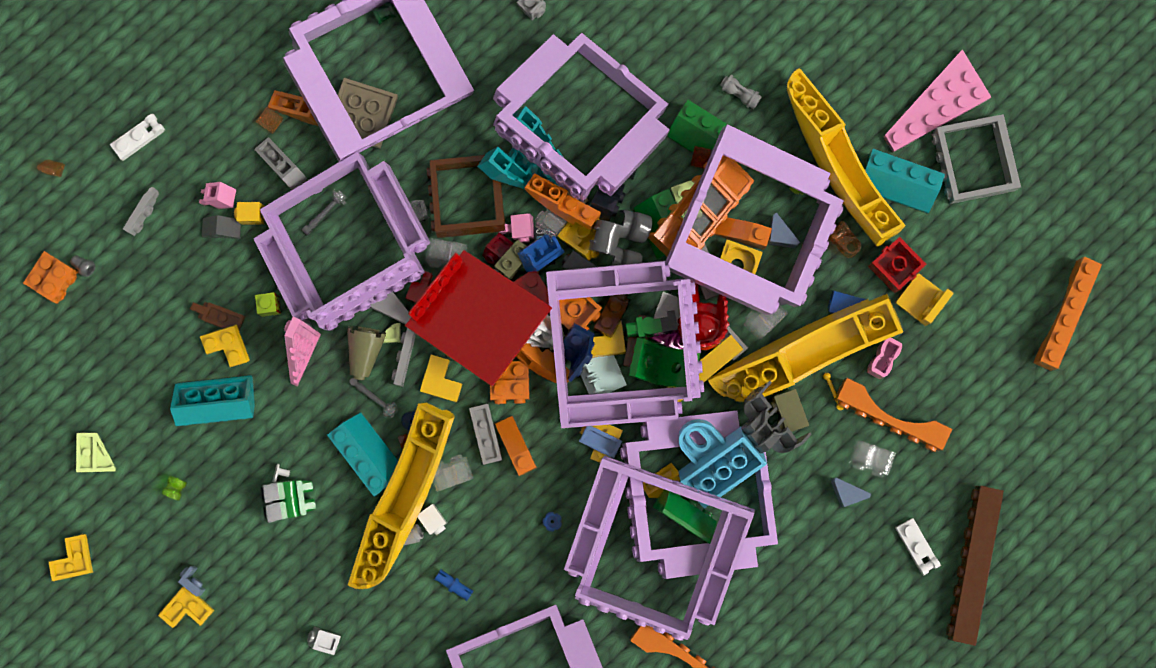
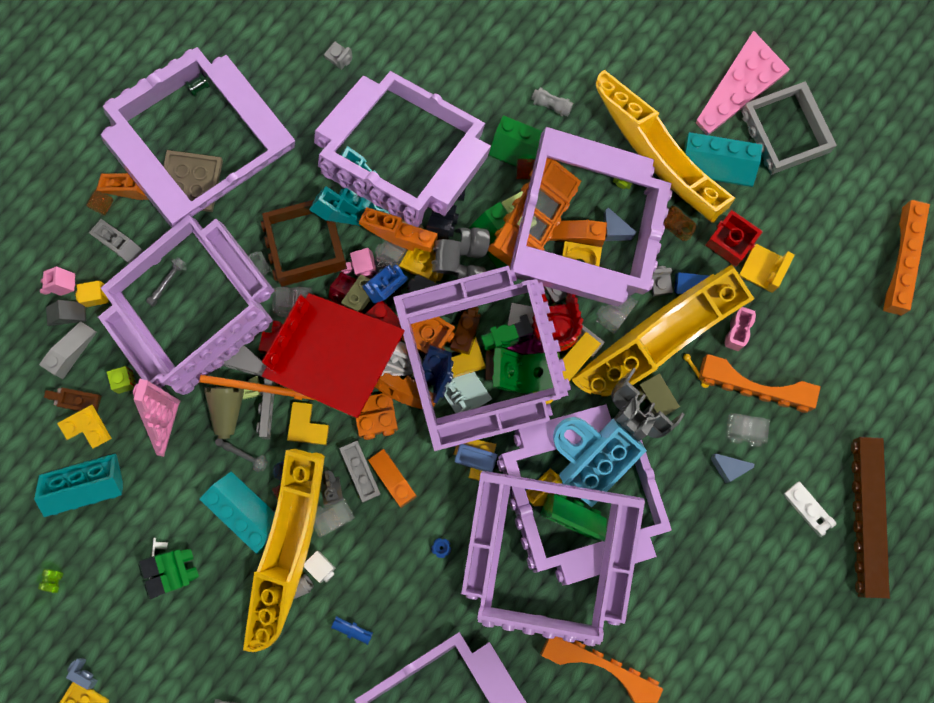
camera: 10 degrees left, 5 degrees down
none -> light grey slope [39,321,97,379]
none -> orange bar [199,375,314,400]
none -> dark grey hinge [321,470,343,506]
none -> light grey bracket [652,266,673,296]

